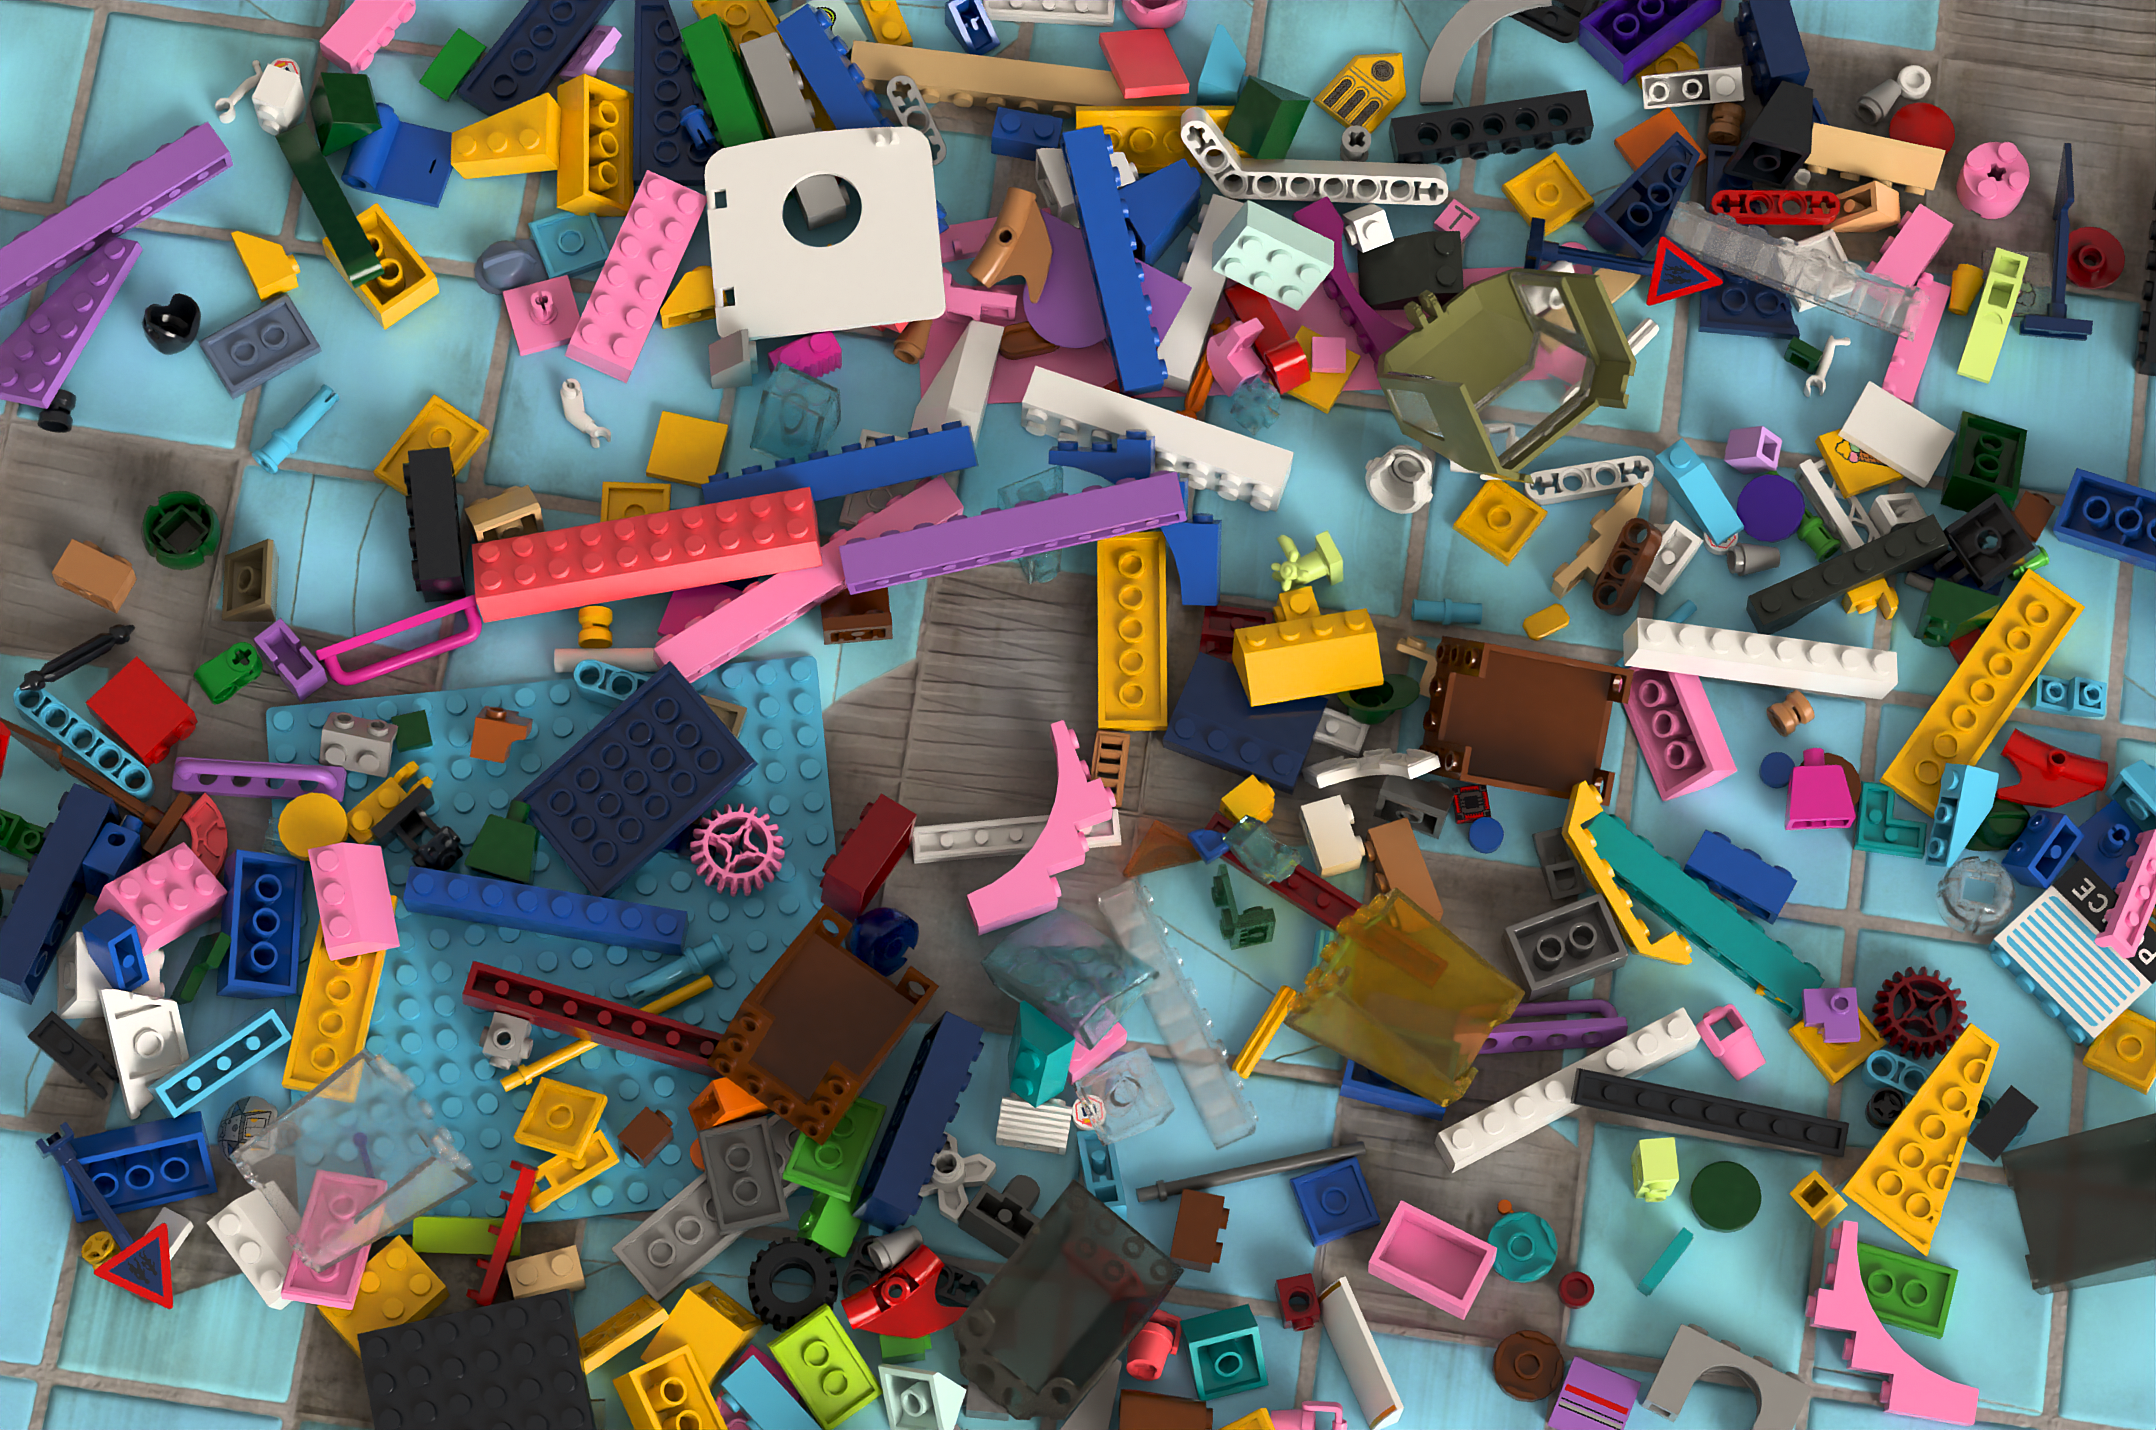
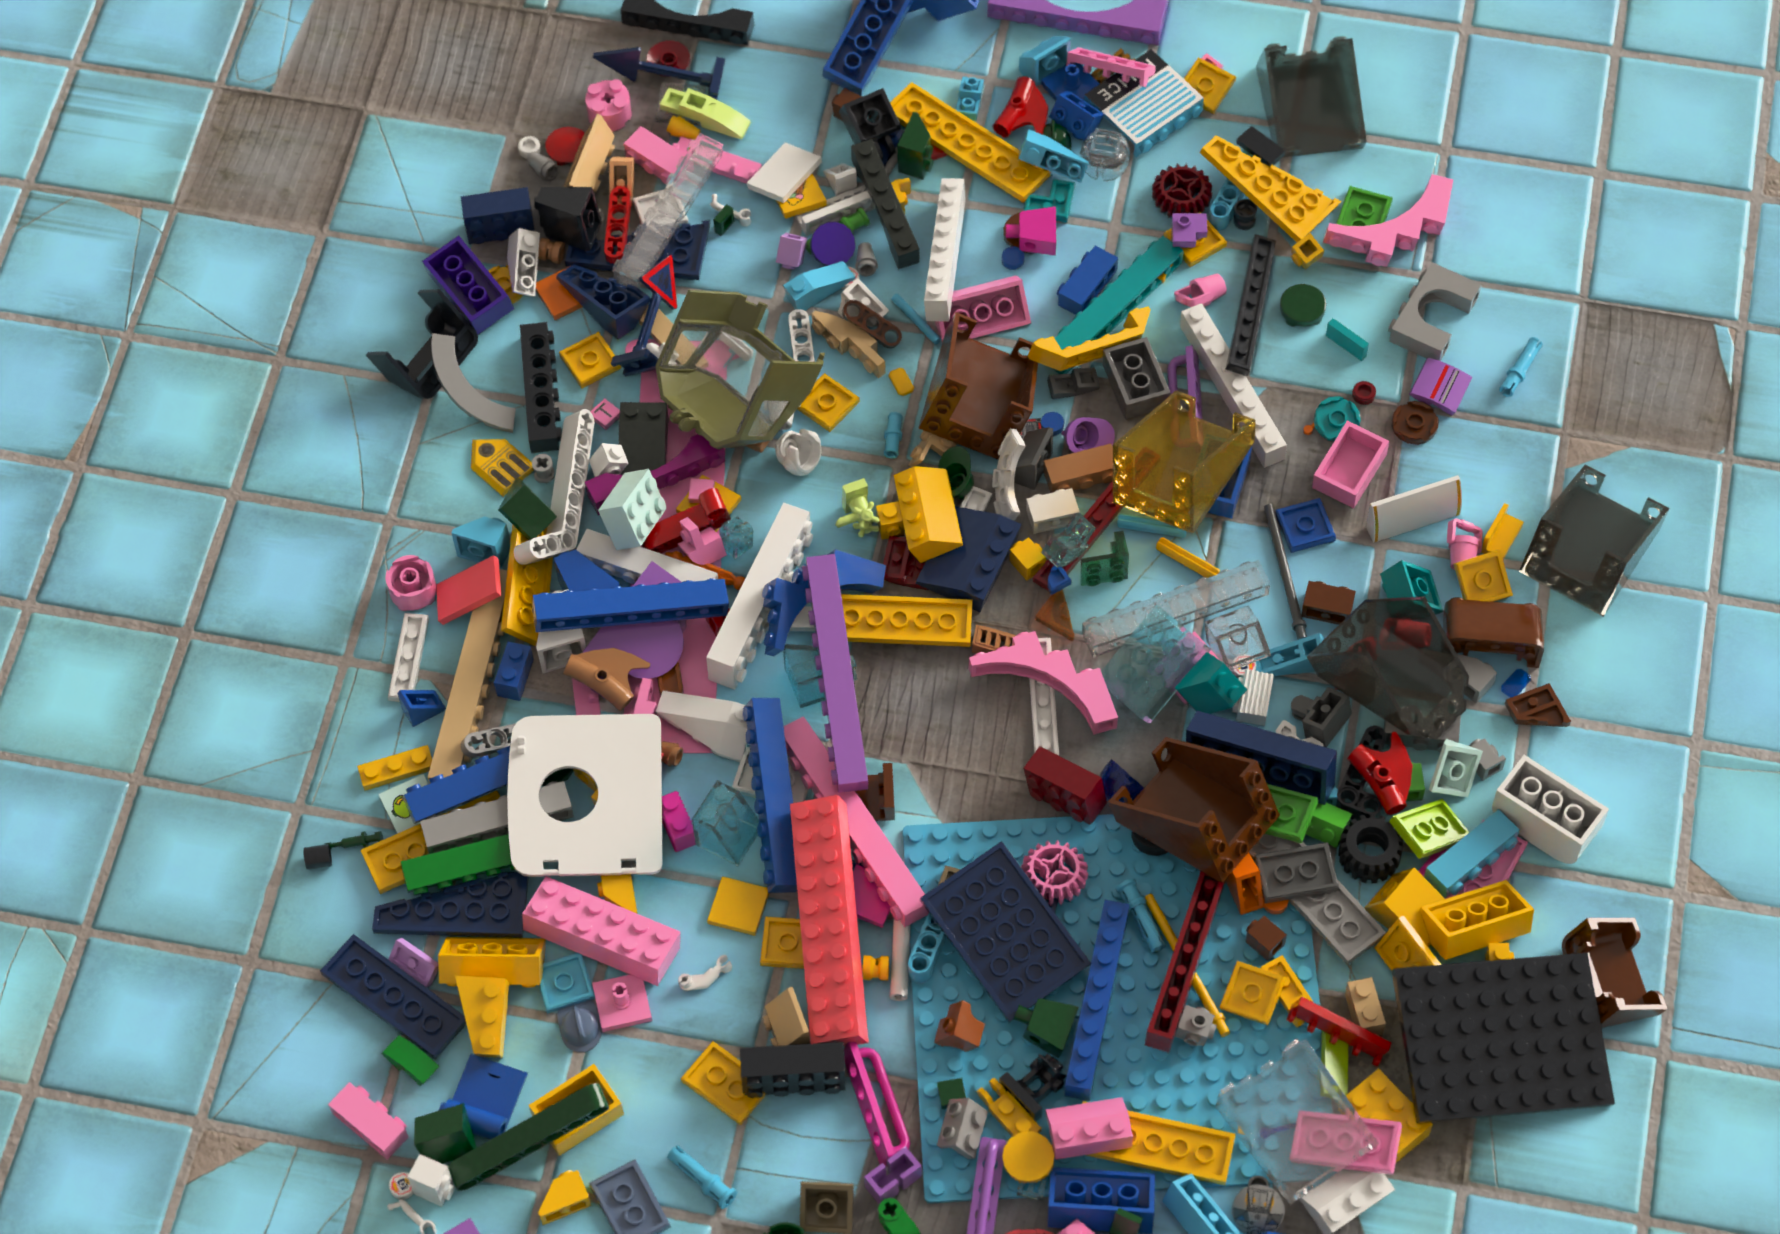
camera: 80 degrees left, 10 degrees down
blue pin [679,105,716,150] -> none
light grey slope [708,329,758,389] -> none
light grey cone [868,1225,923,1271] -> none
dark red brick [1274,1273,1321,1332] -> none
yellowish green brick [1630,1137,1679,1202] -> none
medium nougat wheel [1766,690,1815,737] -> none
dark green slope [1940,411,2027,512] -> none
none -> medium lavender piece [1061,417,1115,453]

